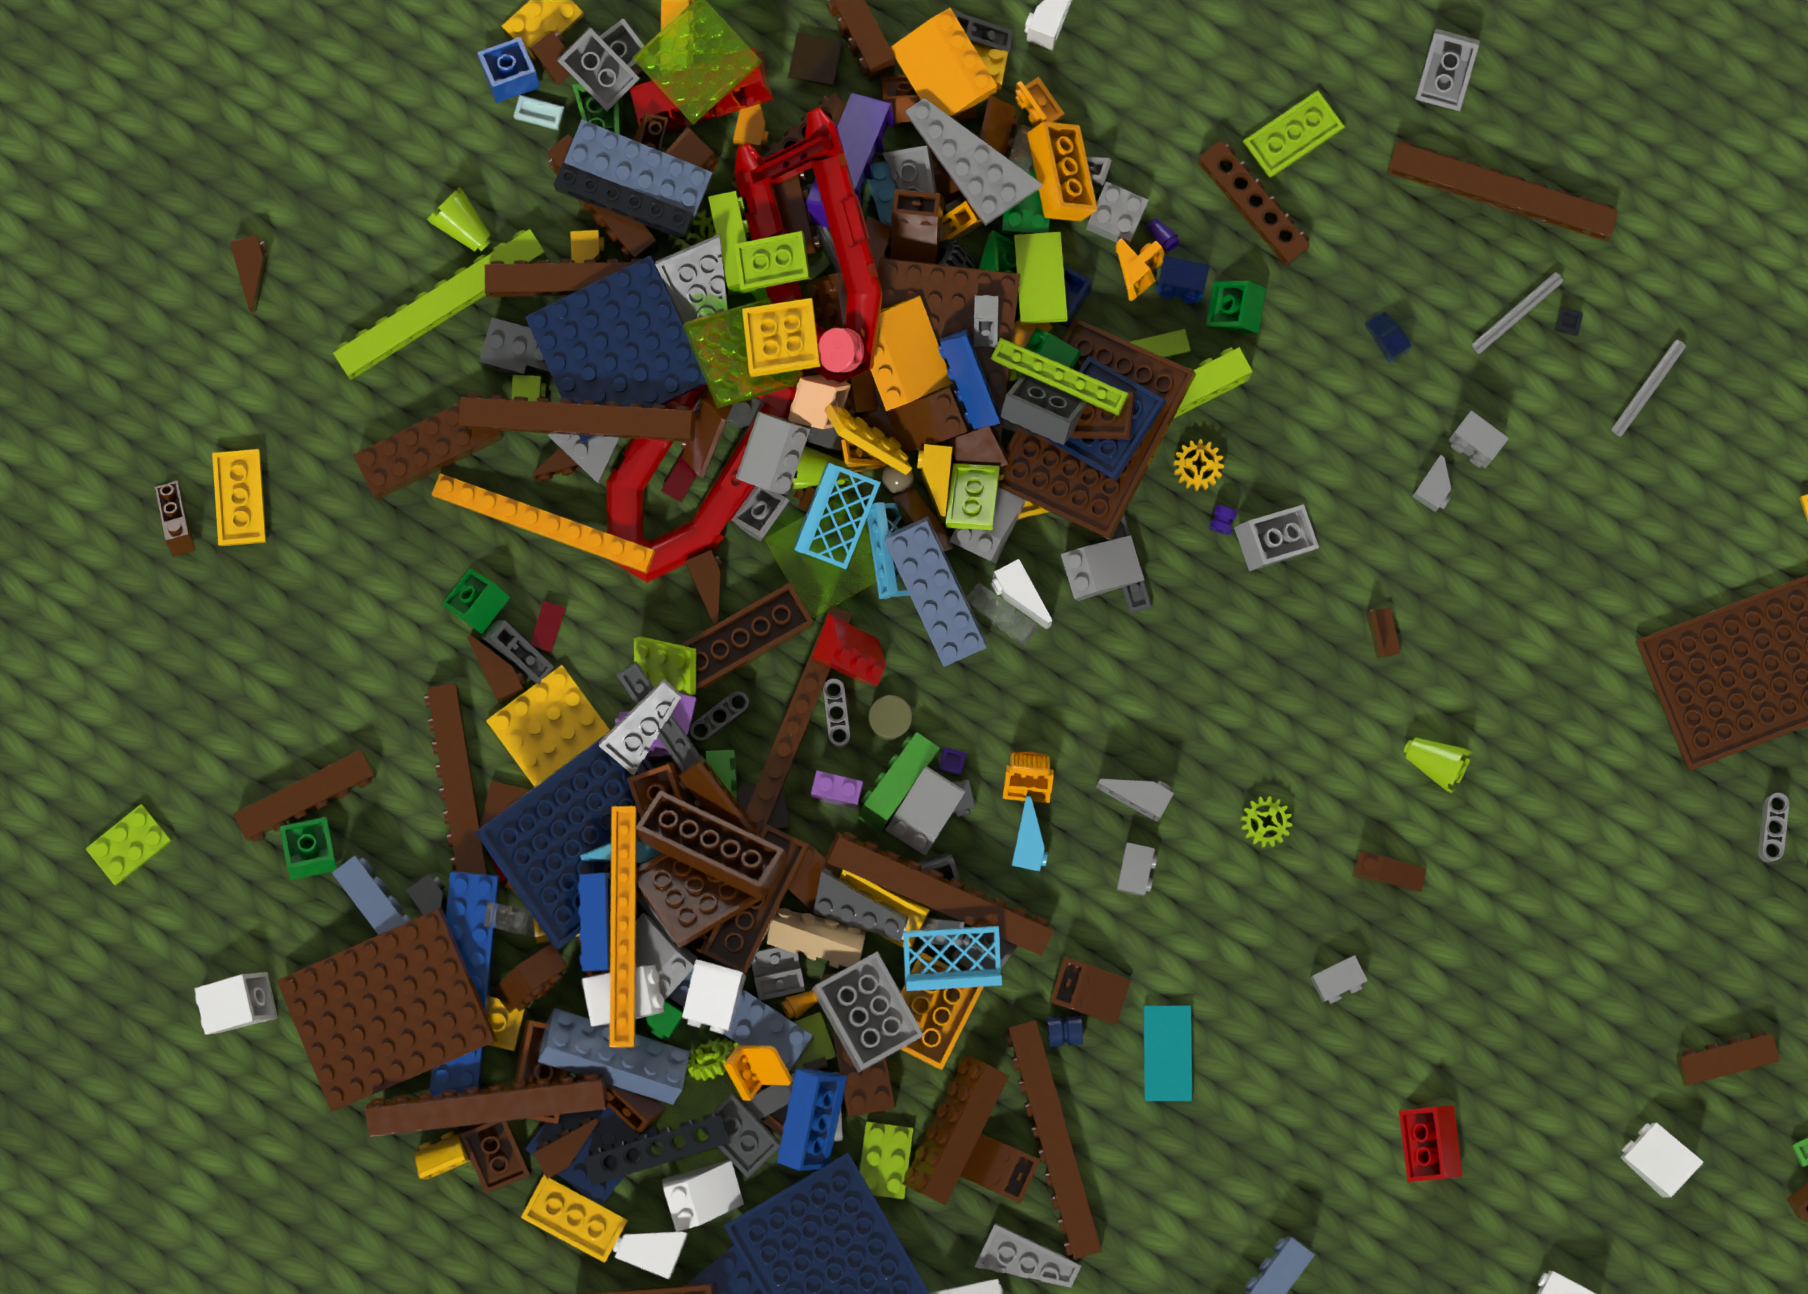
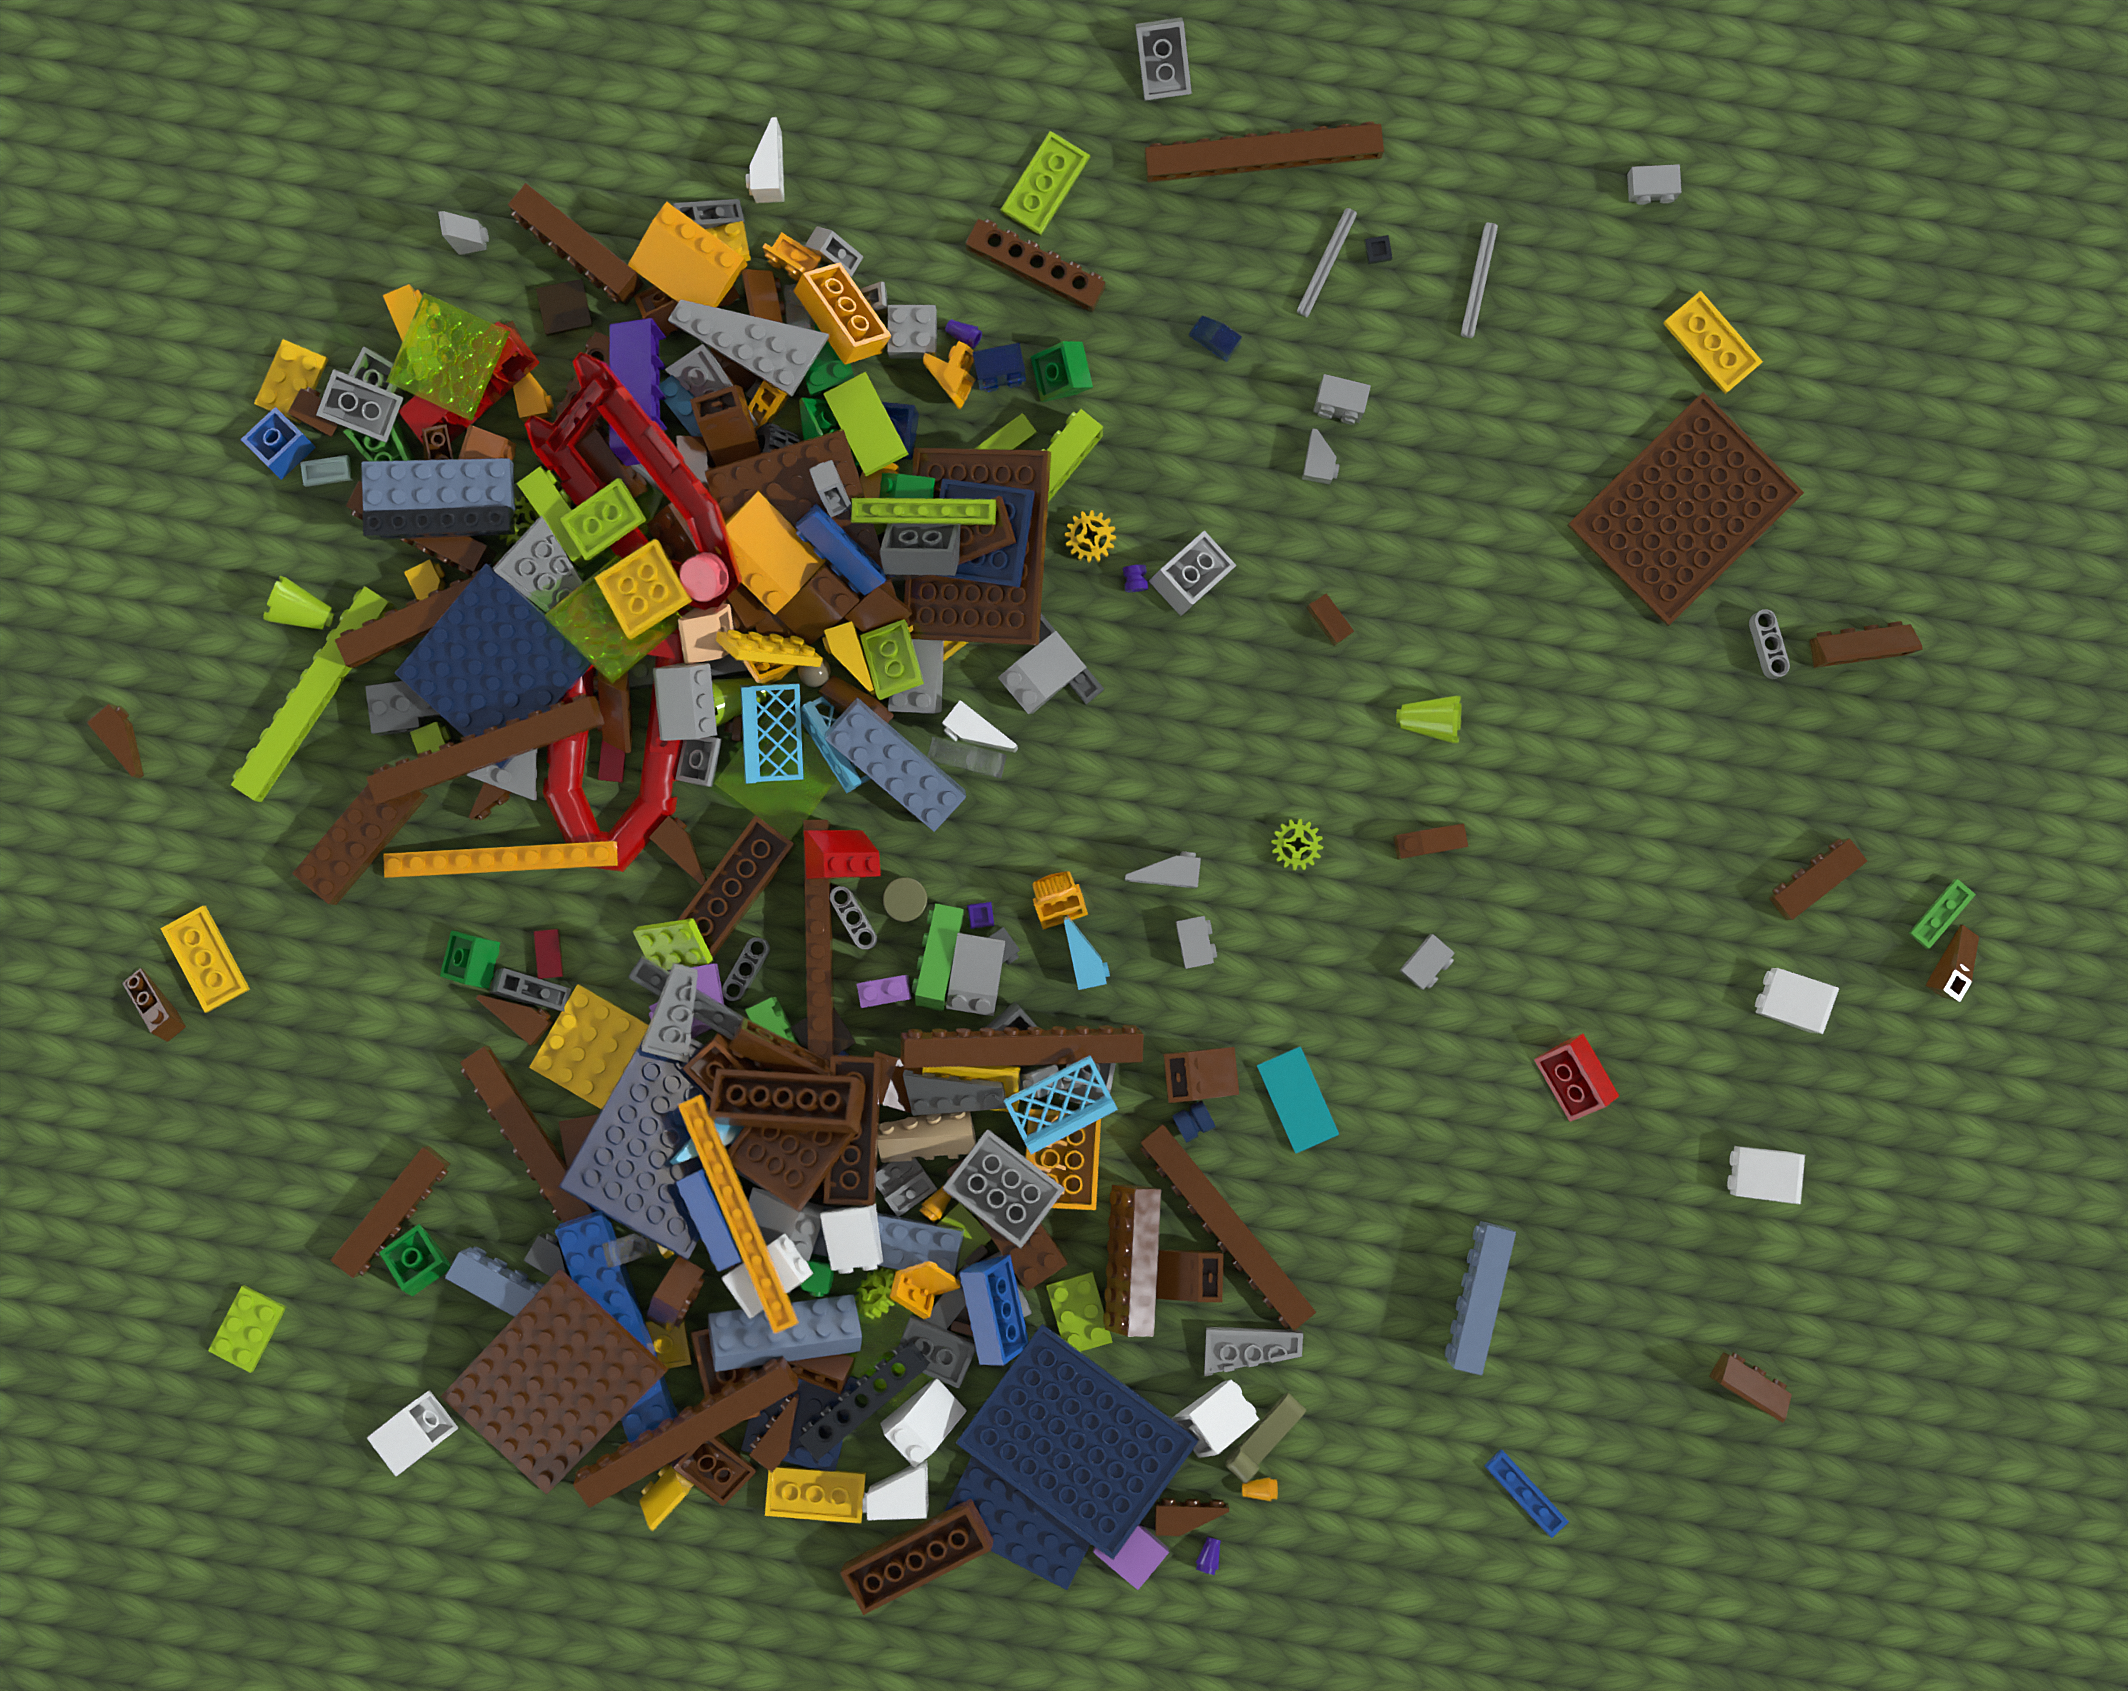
camera: 15 degrees left, 5 degrees up
none -> light grey slope [805,226,863,277]

